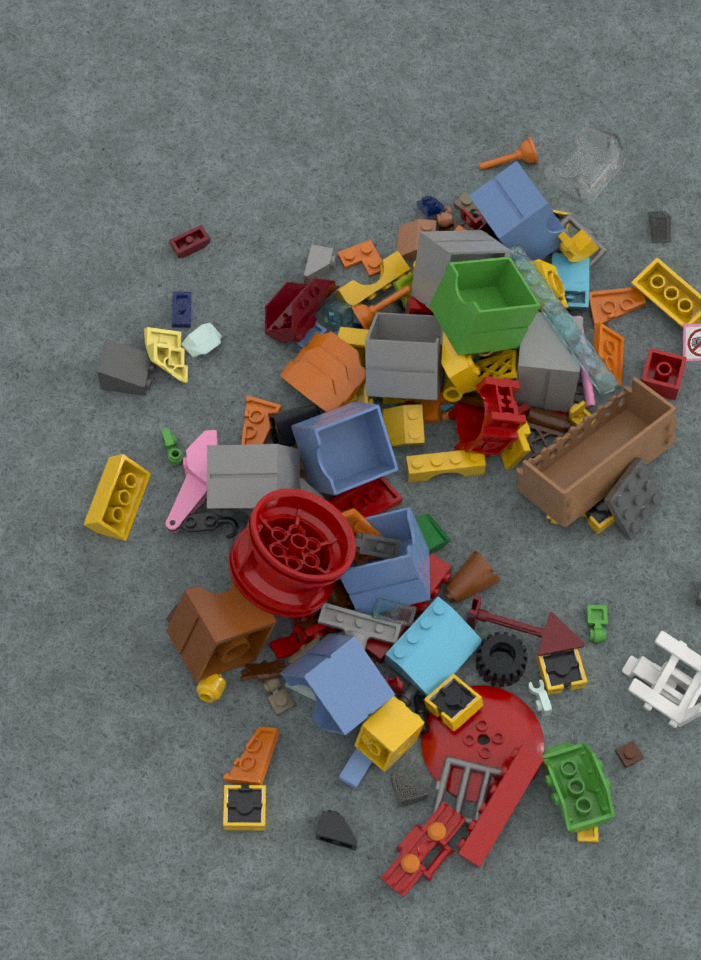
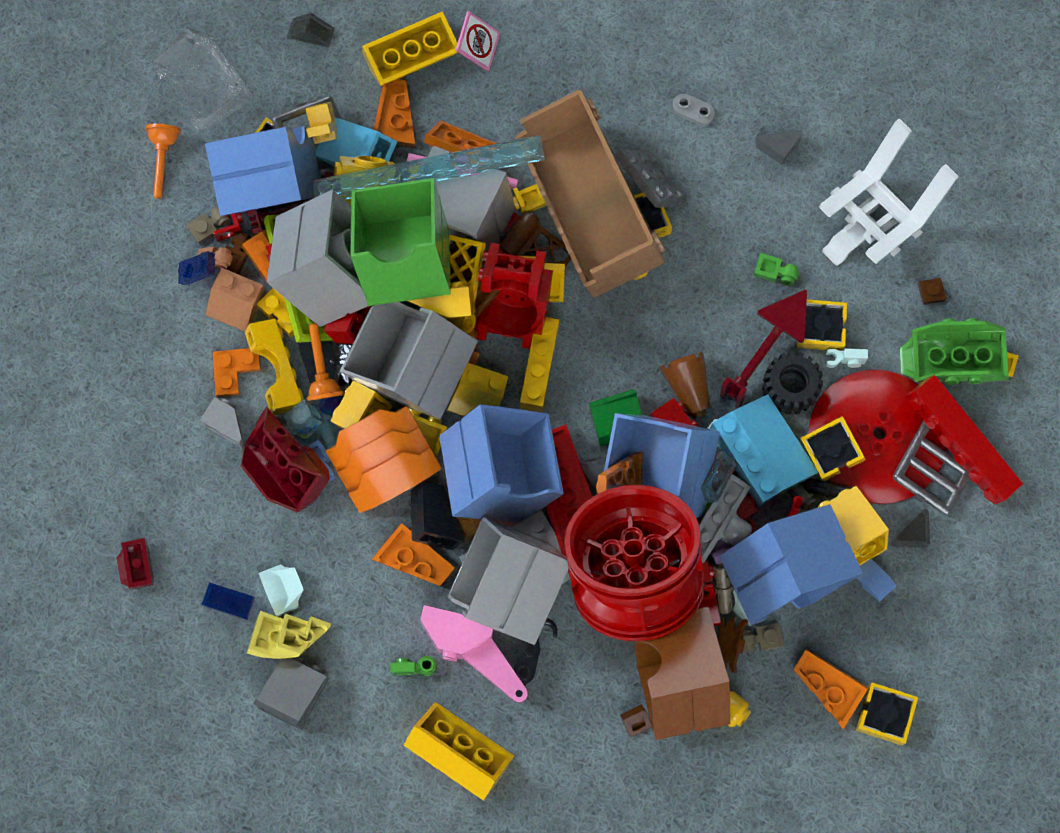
camera: 70 degrees left, 10 degrees up
black slope [316,810,357,851] -> none
dark grey hinge [355,533,401,559] -> none
red piece [380,801,466,897] -> none
red brick [641,348,687,400] -> none

